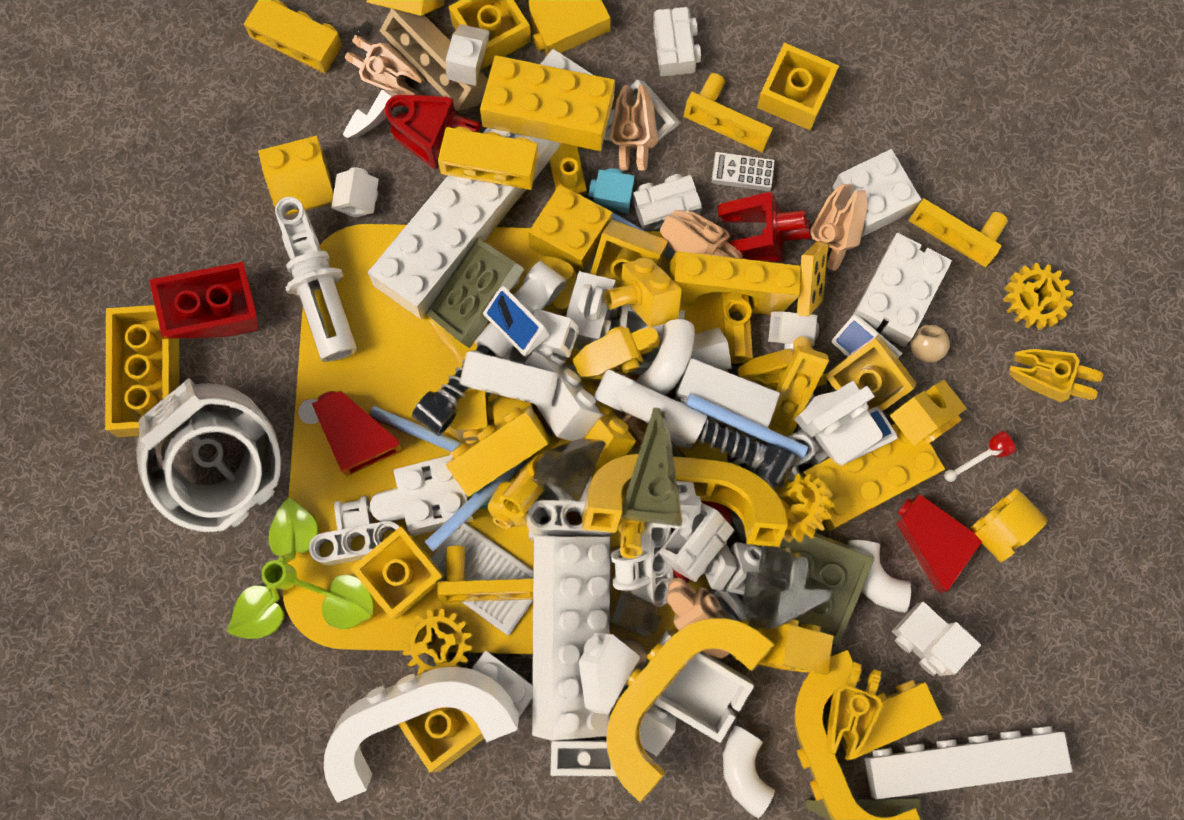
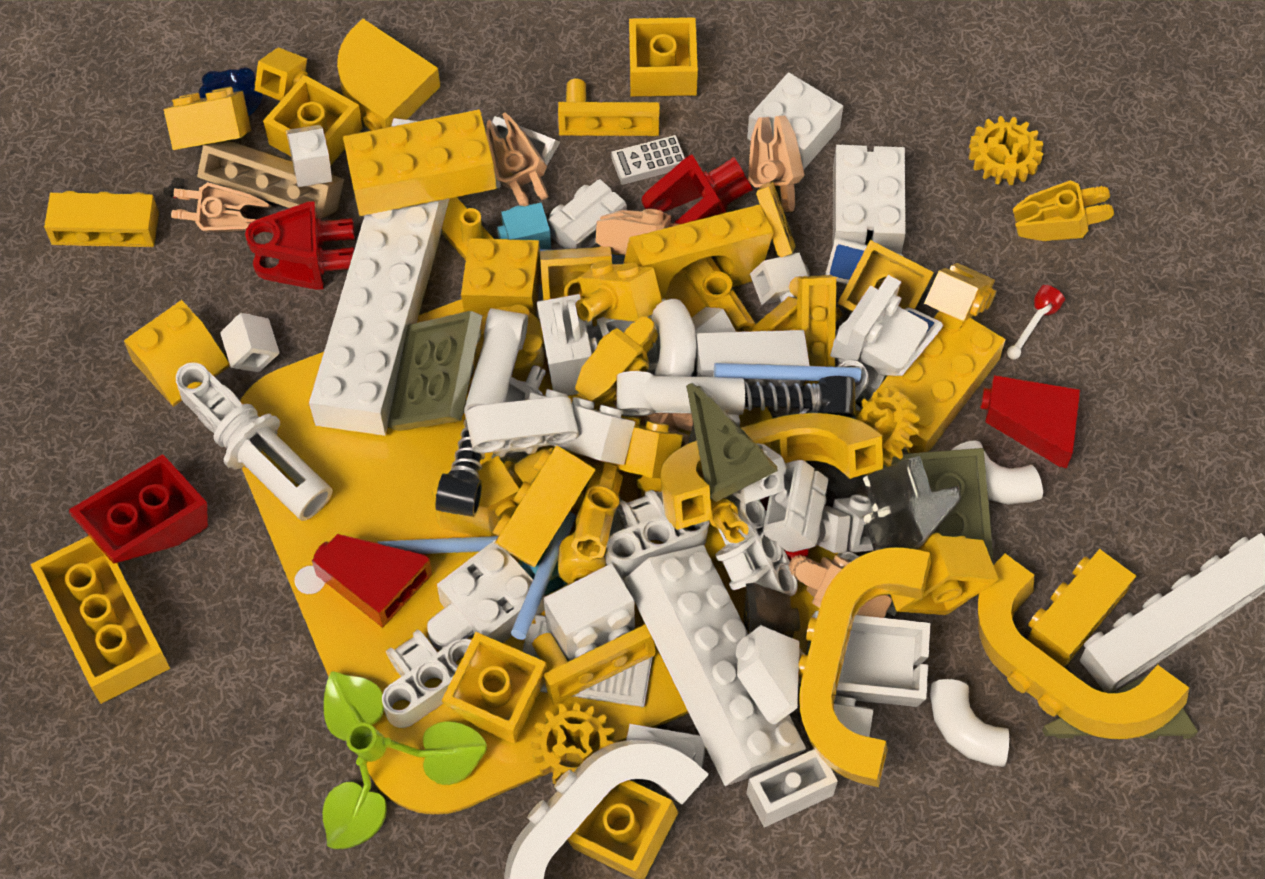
camera: 25 degrees left, 15 degrees down
white piece [137,378,281,532] -> none
white slope [343,90,399,138] -> none
yellow brick [438,127,538,190] -> none
slope [483,286,549,357] -> none
clear smoke slope [532,439,606,501] -> none
white brick [533,309,580,358] -> none
white brick [653,7,701,76] -> none
yellow hinge [827,662,883,760] -> none
white brick [892,602,981,676] -> none
yellow piece [909,198,1008,268] -> none
tan piece [910,325,950,363] -> none
yellow brick [969,488,1048,563] -> none
none -> white brick [543,563,635,662]

